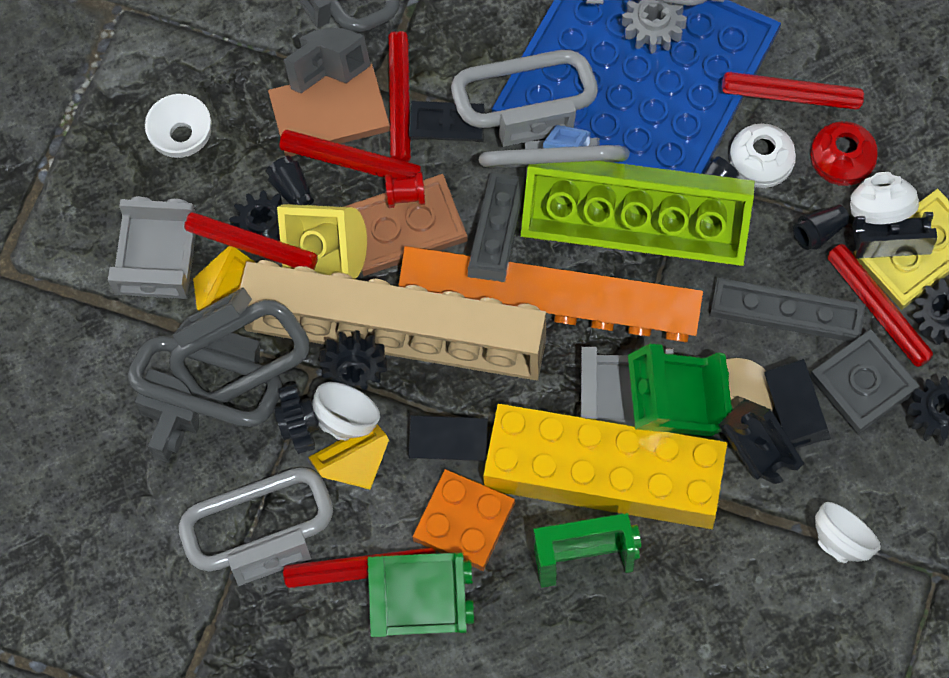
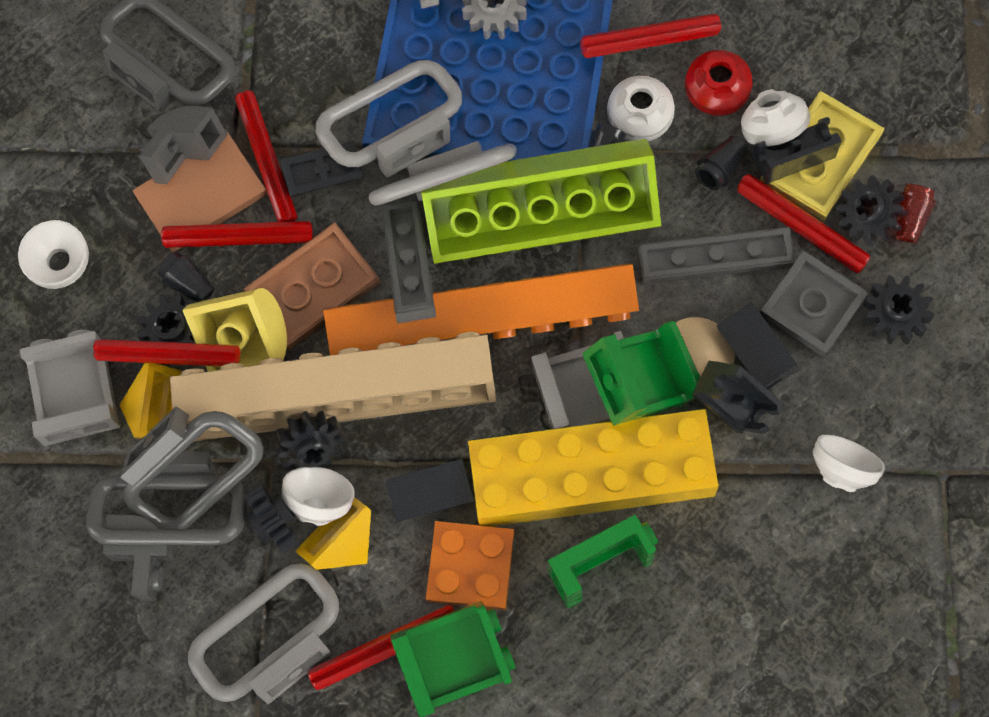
camera: 15 degrees left, 5 degrees up
red bush [385,172,425,208] -> none
medium blue tile [543,125,590,148] -> none

